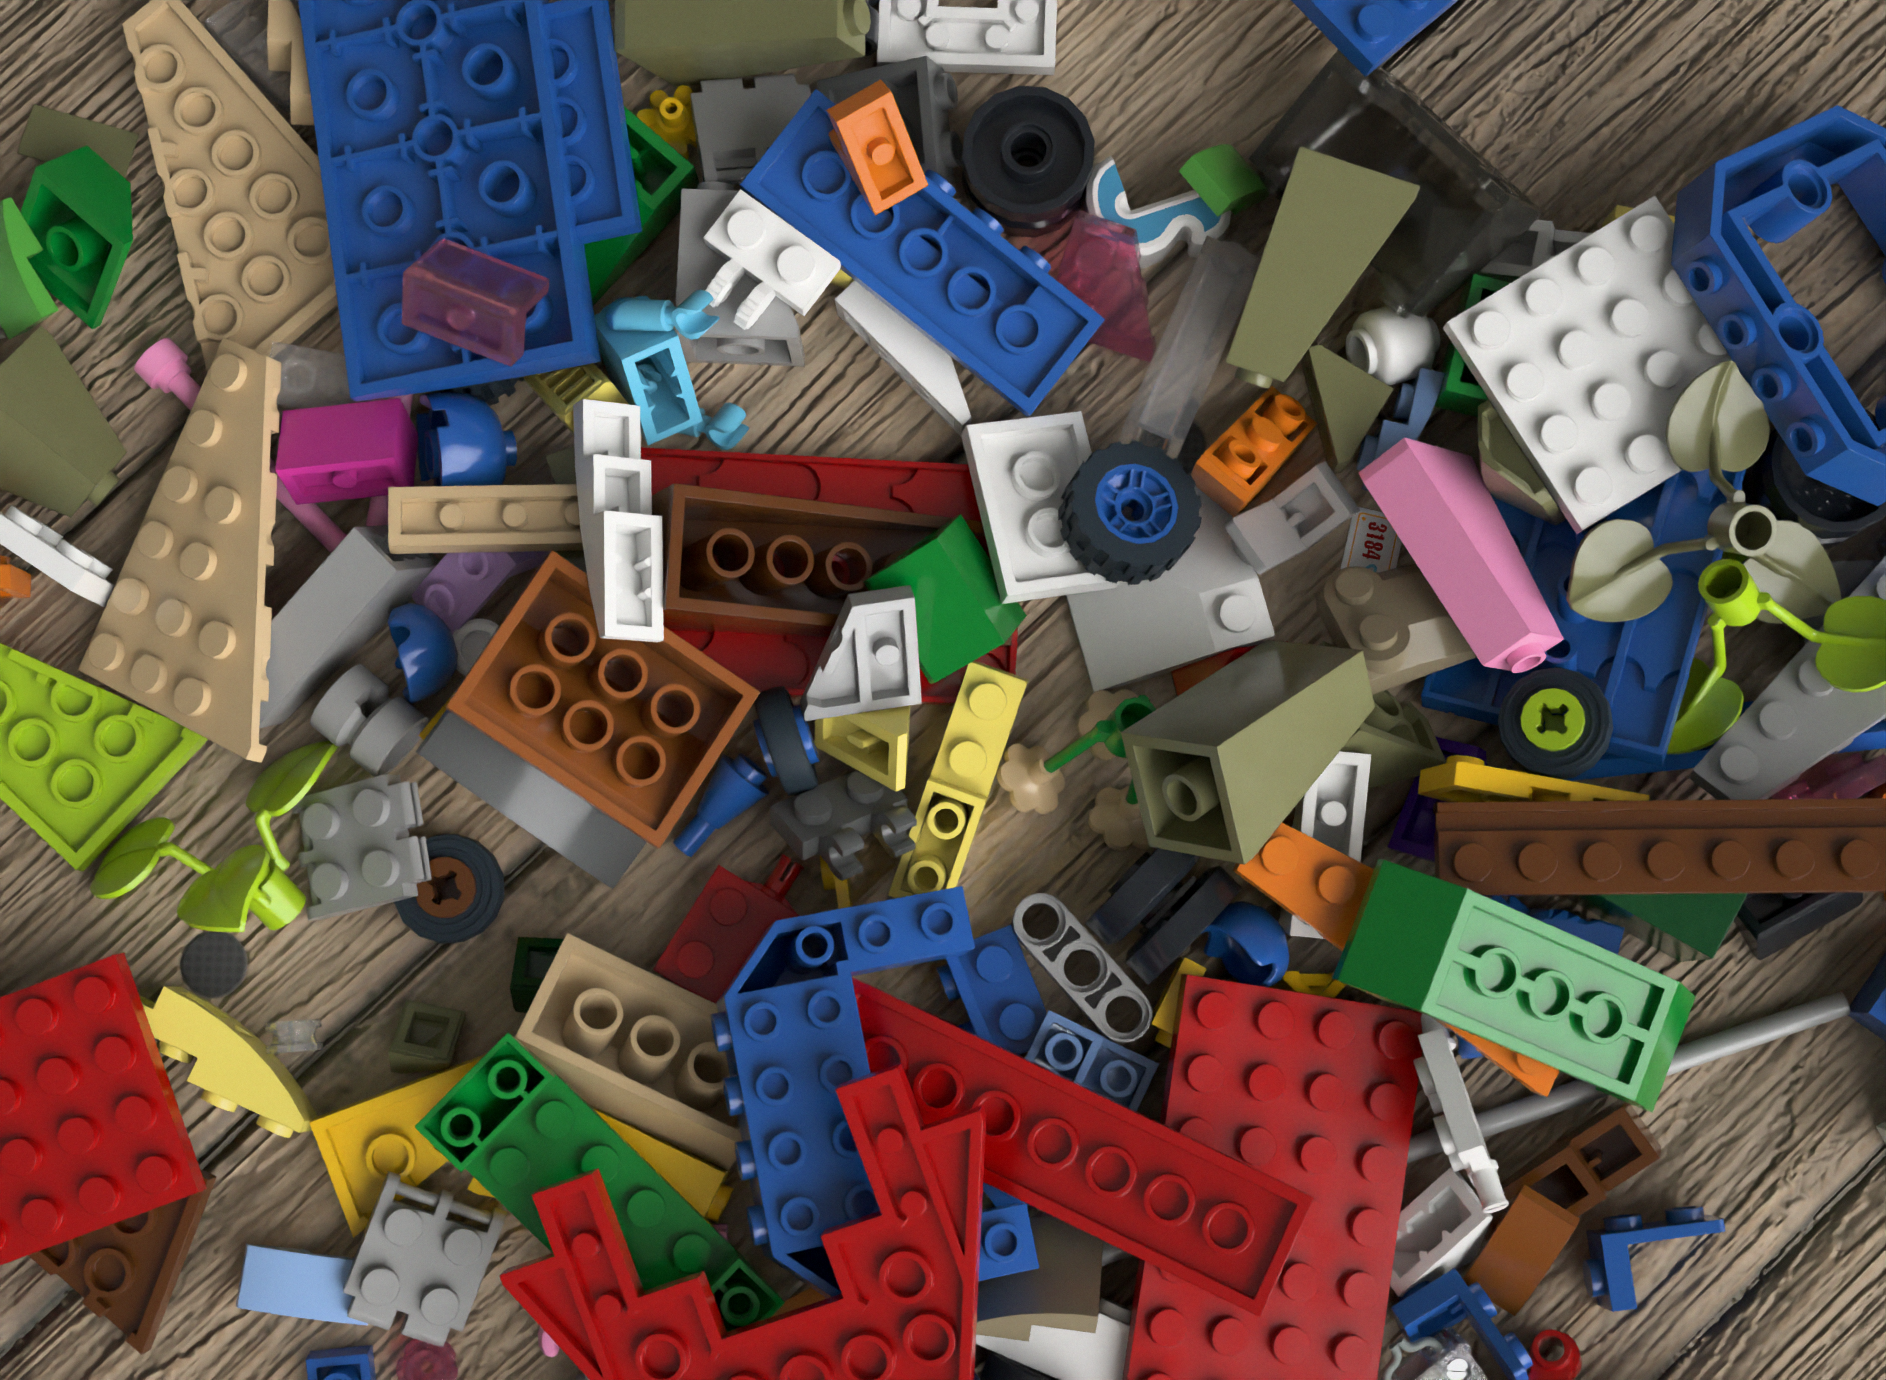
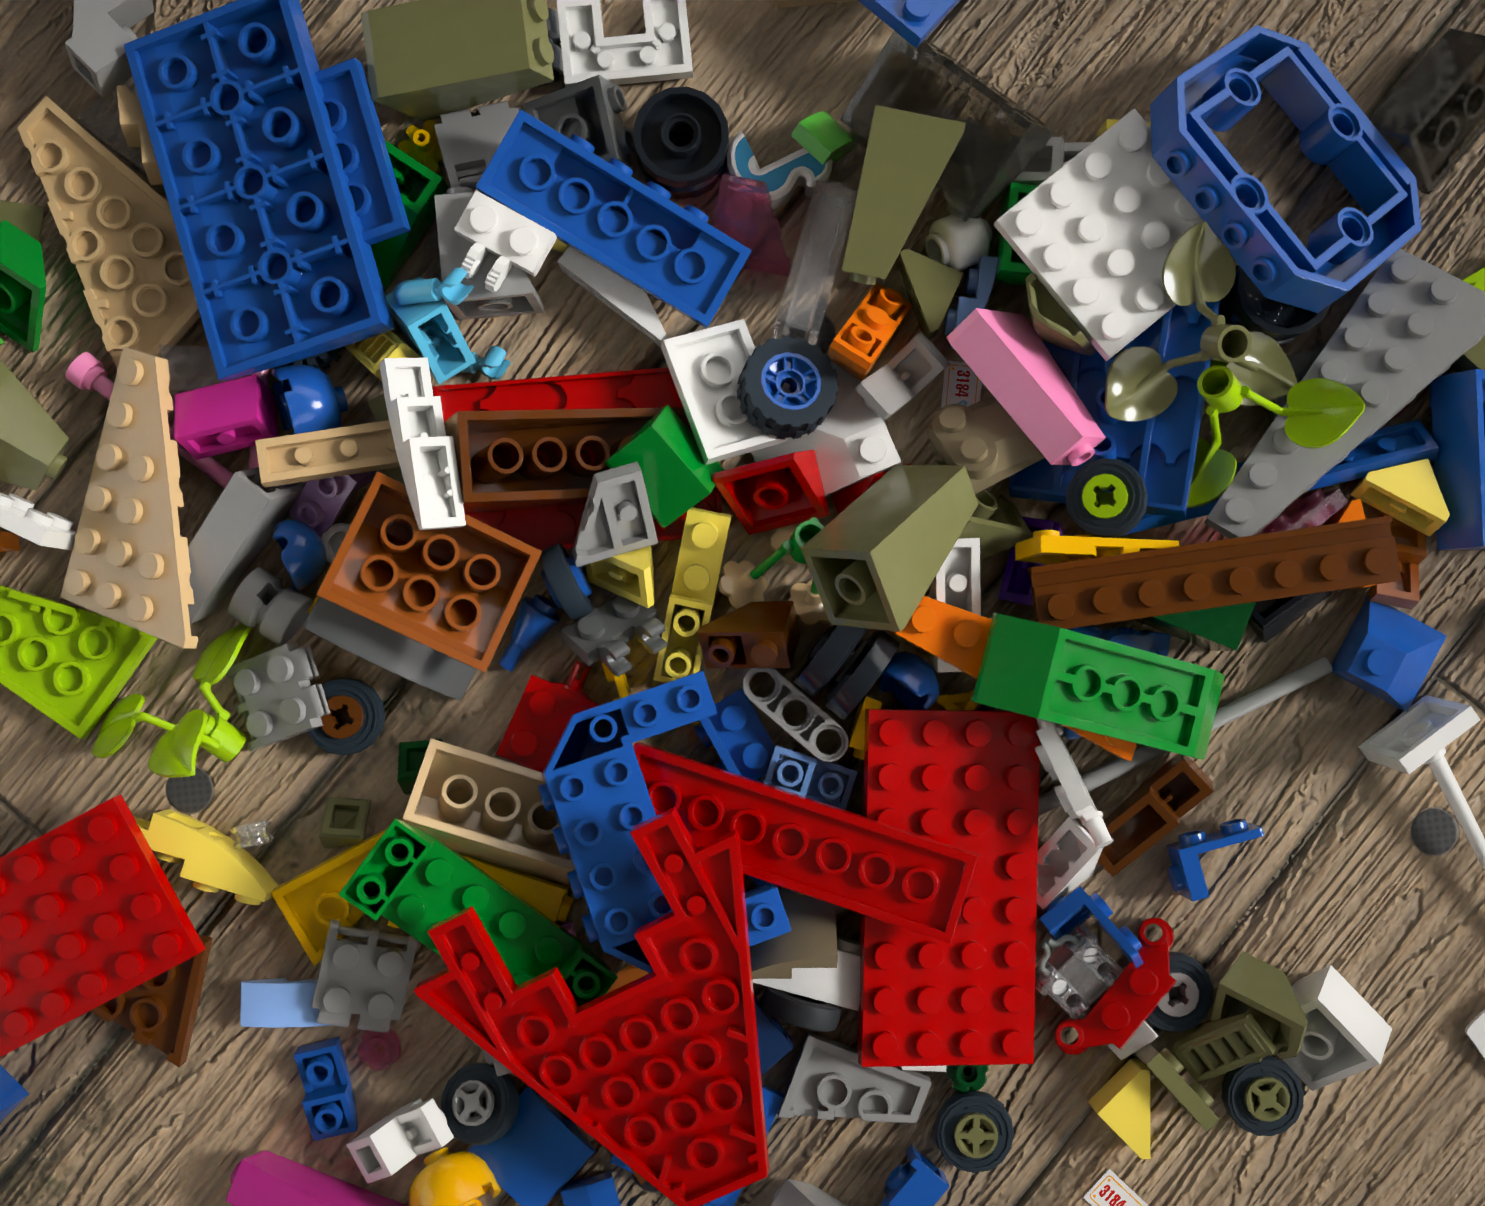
camera: 10 degrees left, 5 degrees up
clear pink panel [402,239,549,367] -> none
orange slope [826,79,928,216] -> none
dark orange slope [1463,1184,1580,1316] -> none
none -> reddish brown slope [698,601,800,668]
none -> red slope [712,450,829,535]

